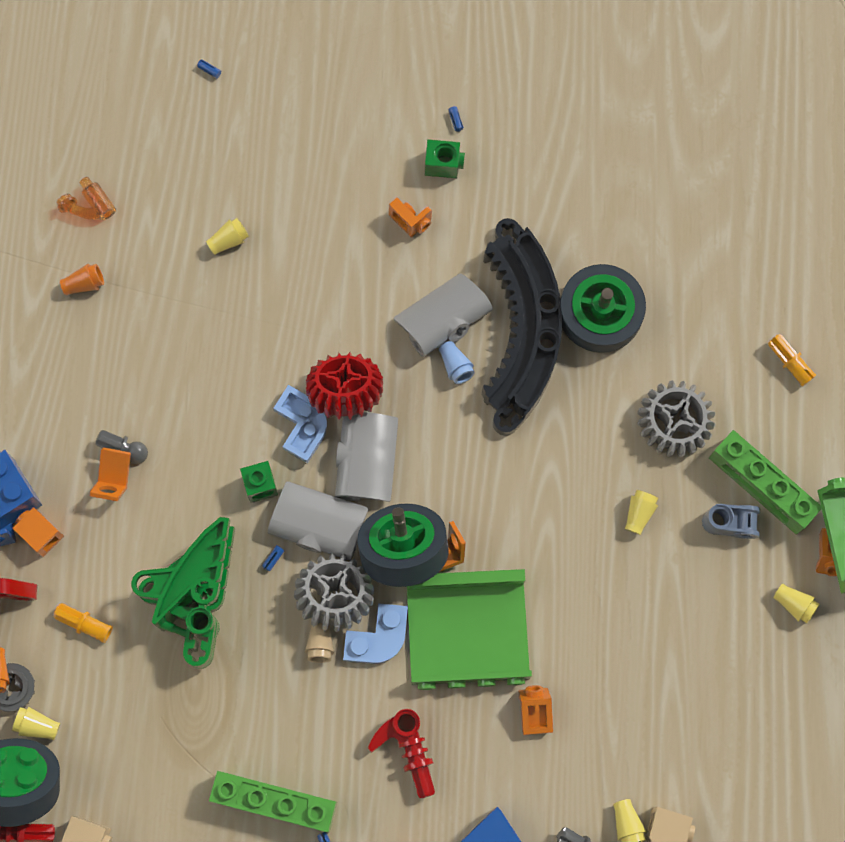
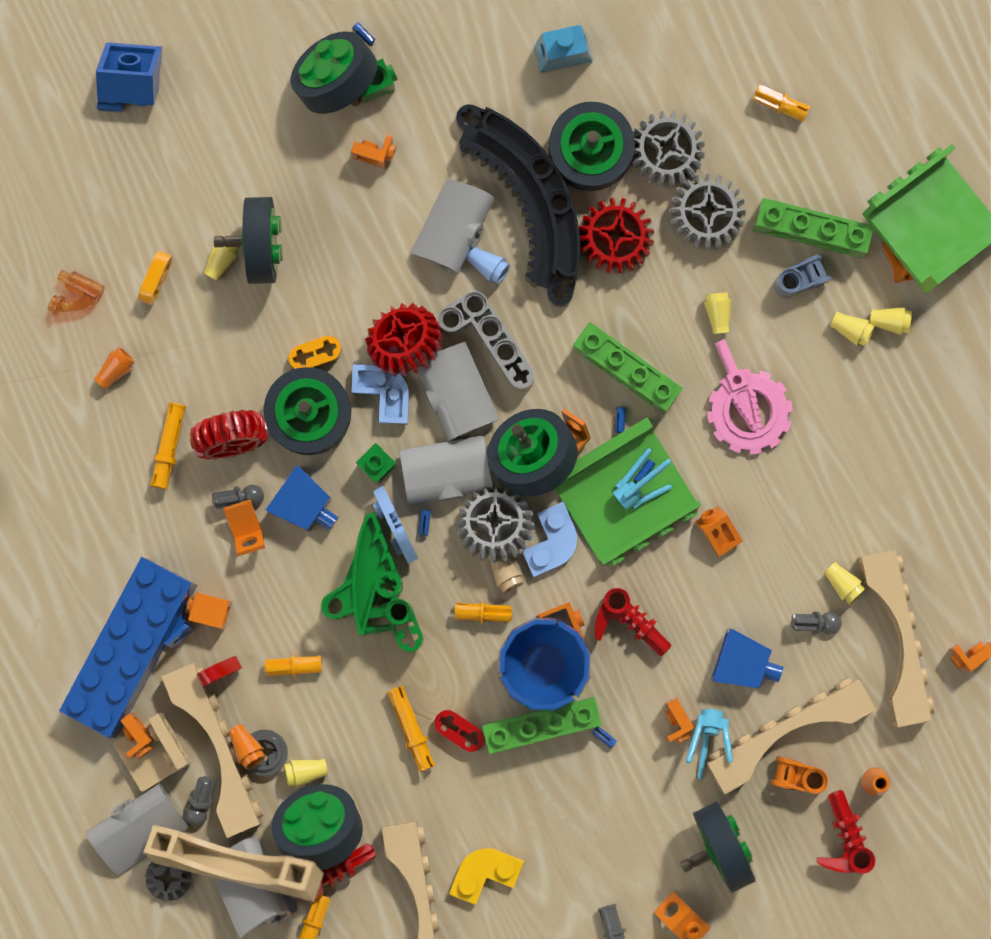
camera: 25 degrees left, 10 degrees up
none -> blue slope [96,42,162,106]
none -> light orange beam [138,251,173,305]
none -> light orange pin [150,402,187,490]
none -> red gear [190,409,268,460]
none -> black wheel [214,197,283,284]
none -> wheel [264,367,351,455]
none -> blue torso [266,465,339,531]
none -> light orange beam [289,336,342,369]
none -> black wheel [290,31,377,114]
none -> light blue plate [373,486,418,564]
none -> light orange pin [386,685,436,772]
none -> red beam [435,710,484,752]
none -> light grey beam [438,291,534,392]
none -> light orange axle [455,601,513,624]
none -> blue plate [498,618,591,711]
none -> dark azure torso [534,25,593,73]
none -> orange bracket [537,602,585,638]
none -> bright green brick [572,322,683,415]
none -> red gear [579,198,654,275]
none -> medium azure plant [612,448,672,510]
none -> blue piece [615,407,626,433]
none -> light grey gear [632,111,705,187]
none -> blue piece [634,459,656,482]
none -> bright pink bar [707,339,793,454]
none -> light yellow cone [830,312,875,347]

